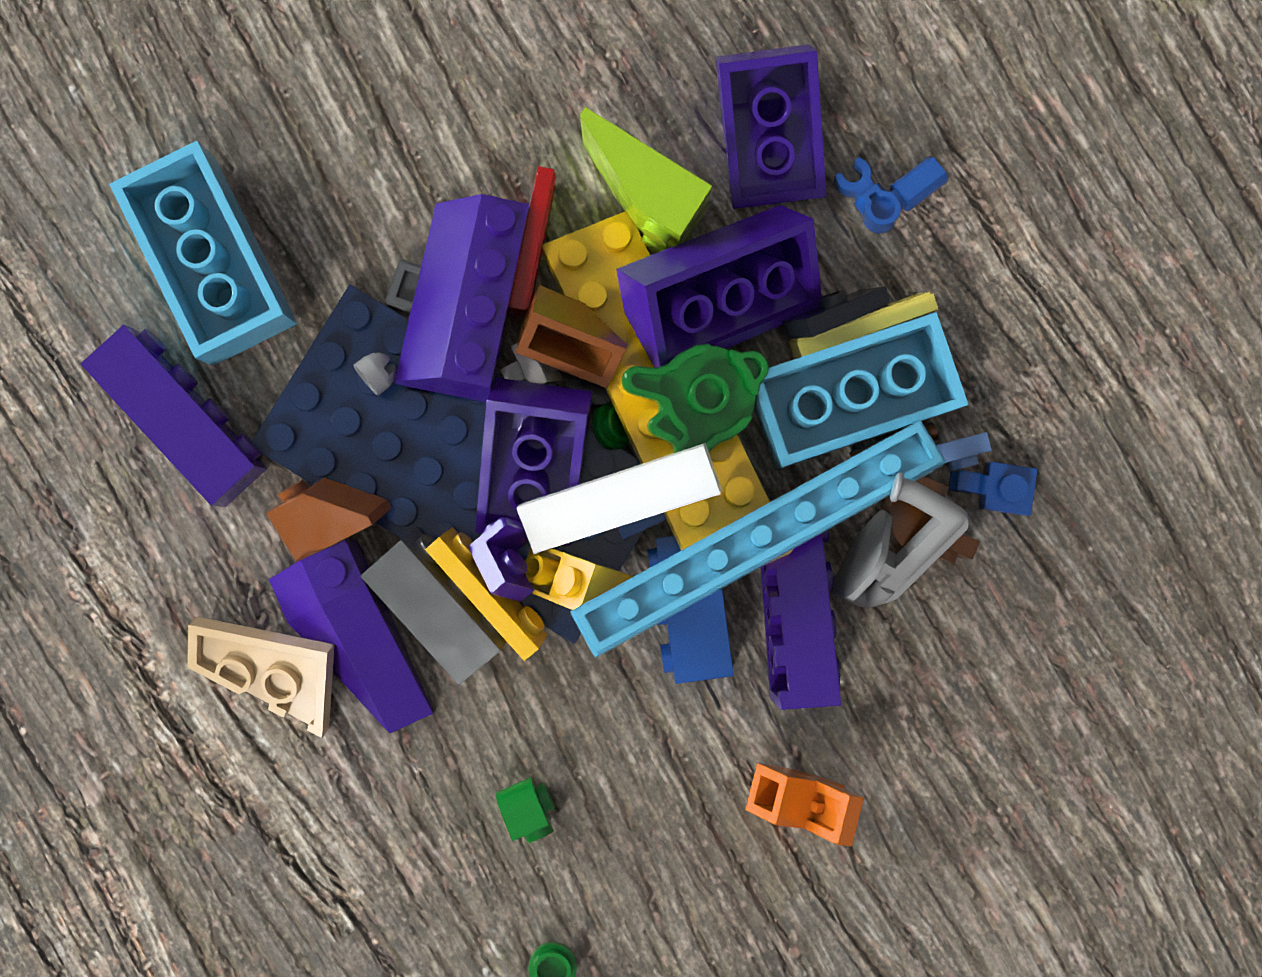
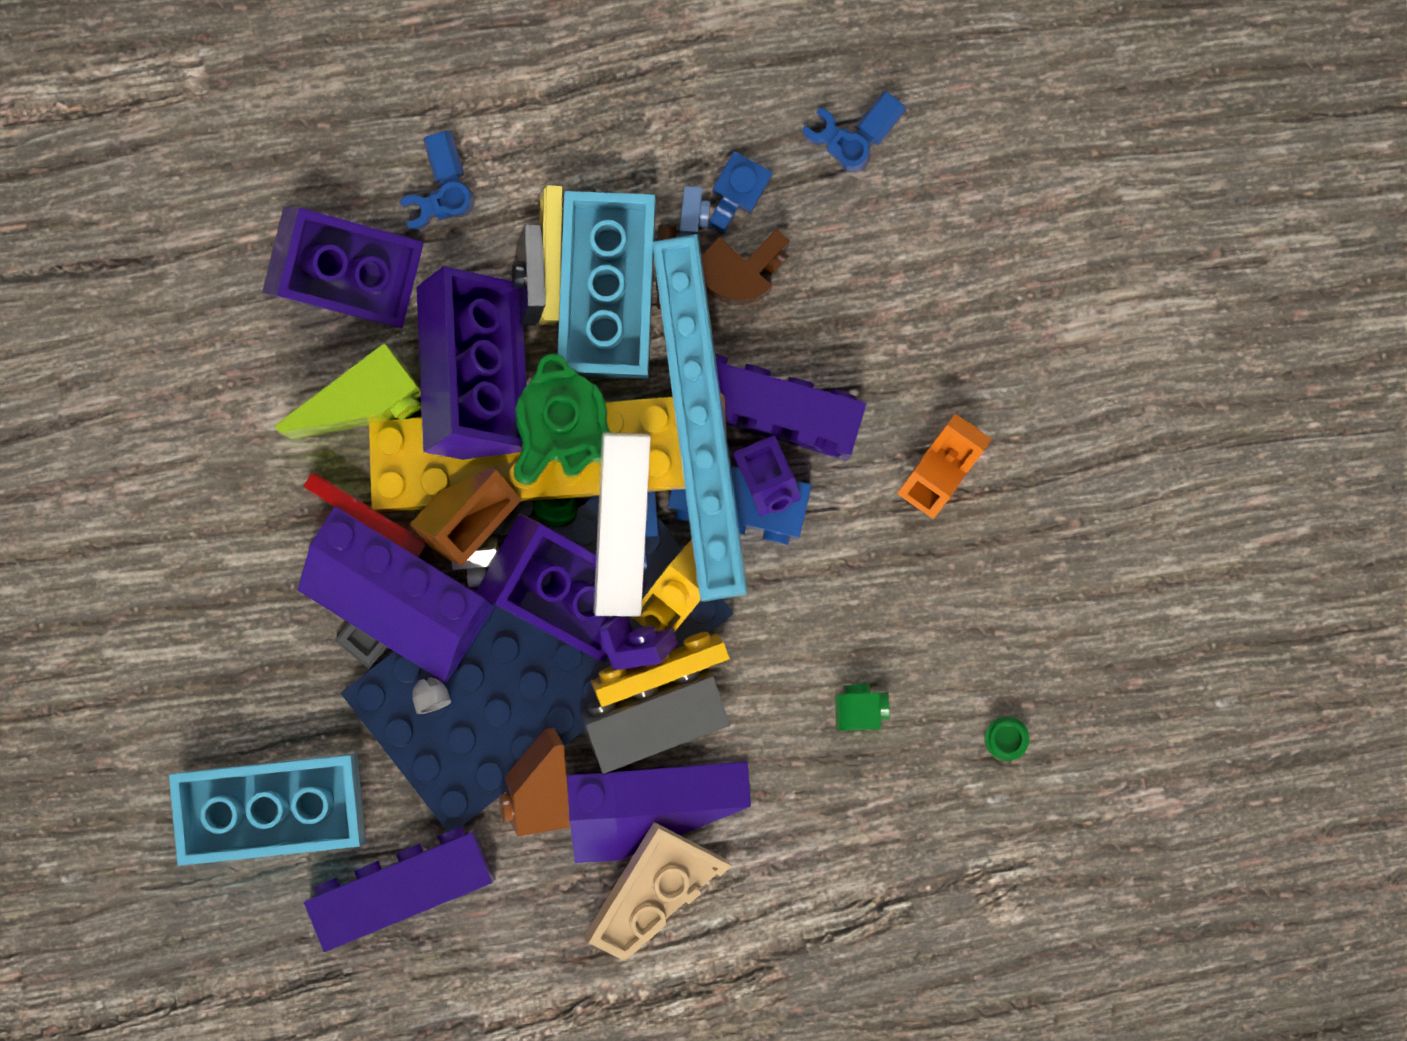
camera: 65 degrees left, 0 degrees up
light grey piece [830,472,969,608] -> none
none -> dark purple bracket [733,435,801,516]
none -> blue bar [802,91,906,172]

